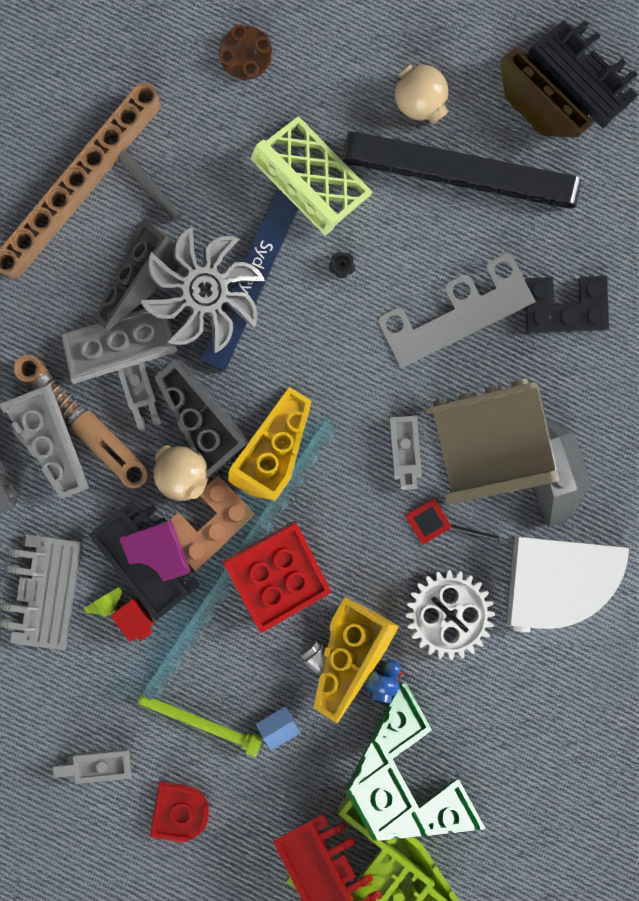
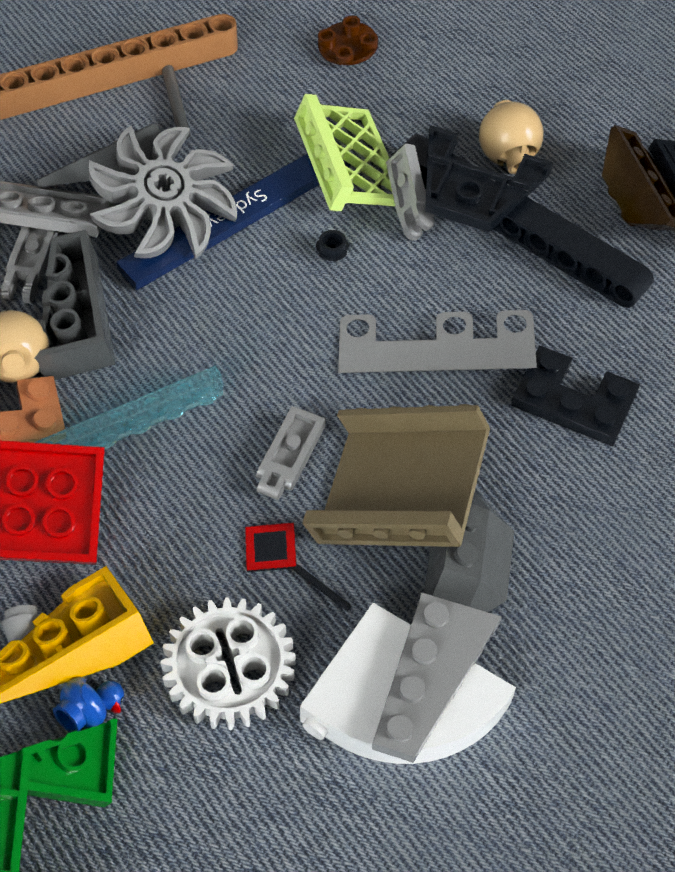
camera: 25 degrees right, 30 degrees down
yellow wedge [228,387,312,501] -> none
none -> light grey wing [372,593,502,763]
none -> light grey hinge [386,143,435,241]
none -> black wing [425,125,553,232]

